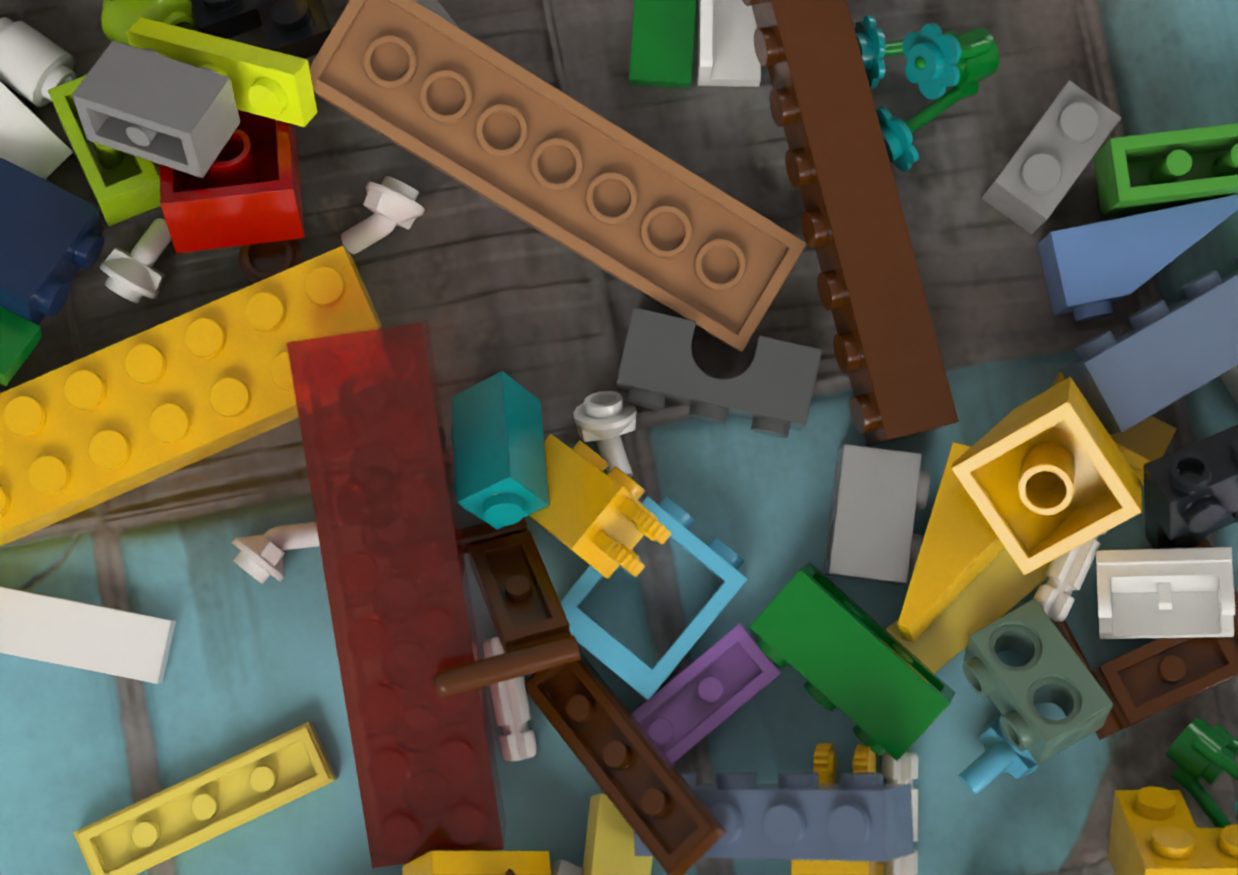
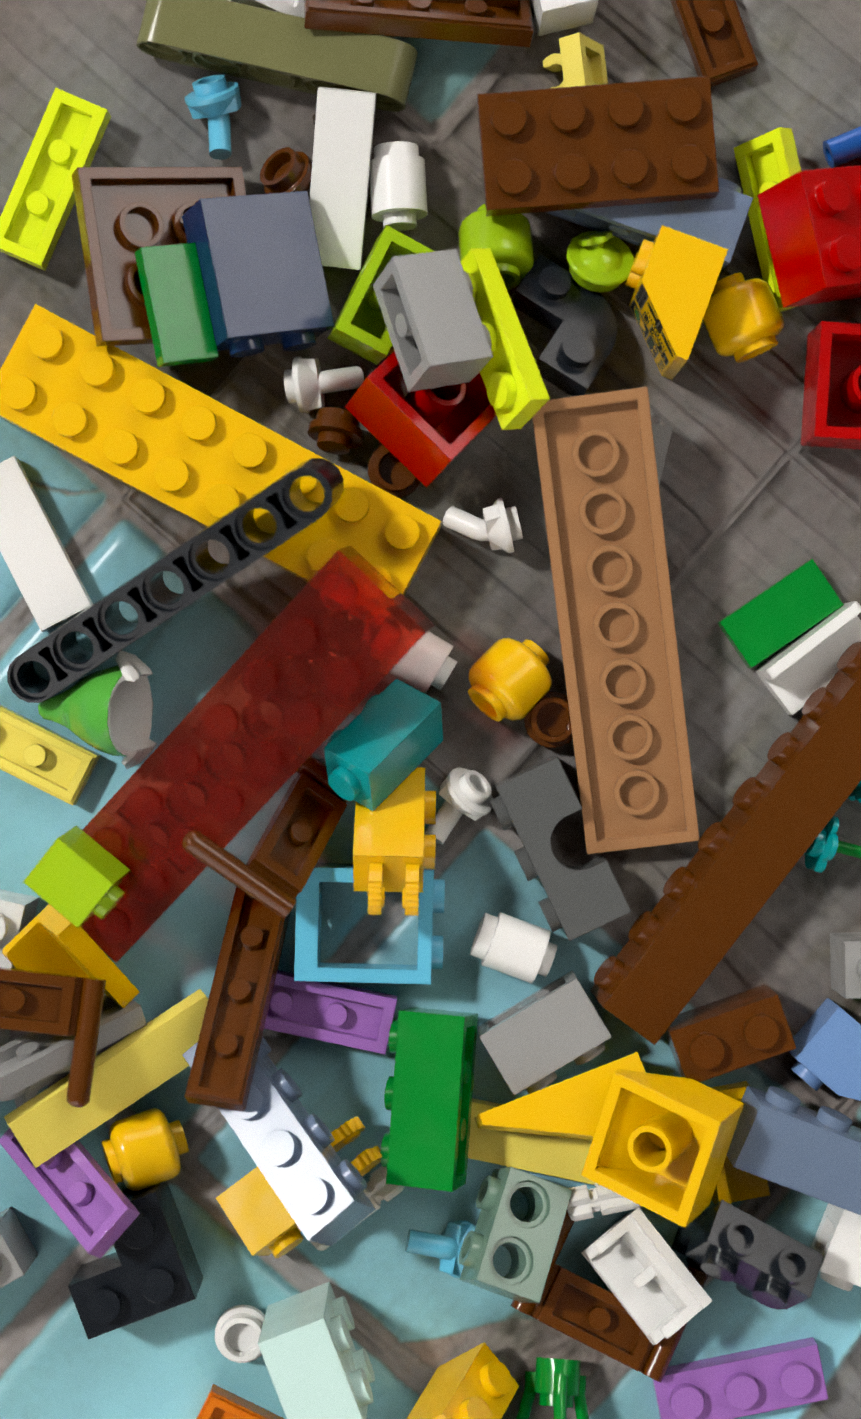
camera: 50 degrees right, 5 degrees up
white plate [231,521,323,585] -> none
white axle [483,636,538,762] -> none
none -> black beam [7,458,344,703]
none -> lime brick [23,825,130,928]
none -> hat [38,651,157,770]
none -> reddish brown plate [307,407,364,455]
none -> white brick [370,616,457,694]
none -> yellow head [468,638,552,722]
none -> white brick [470,912,557,984]
none -> reddish brown plate [524,692,572,748]
none -> reddish brown brick [665,984,796,1082]

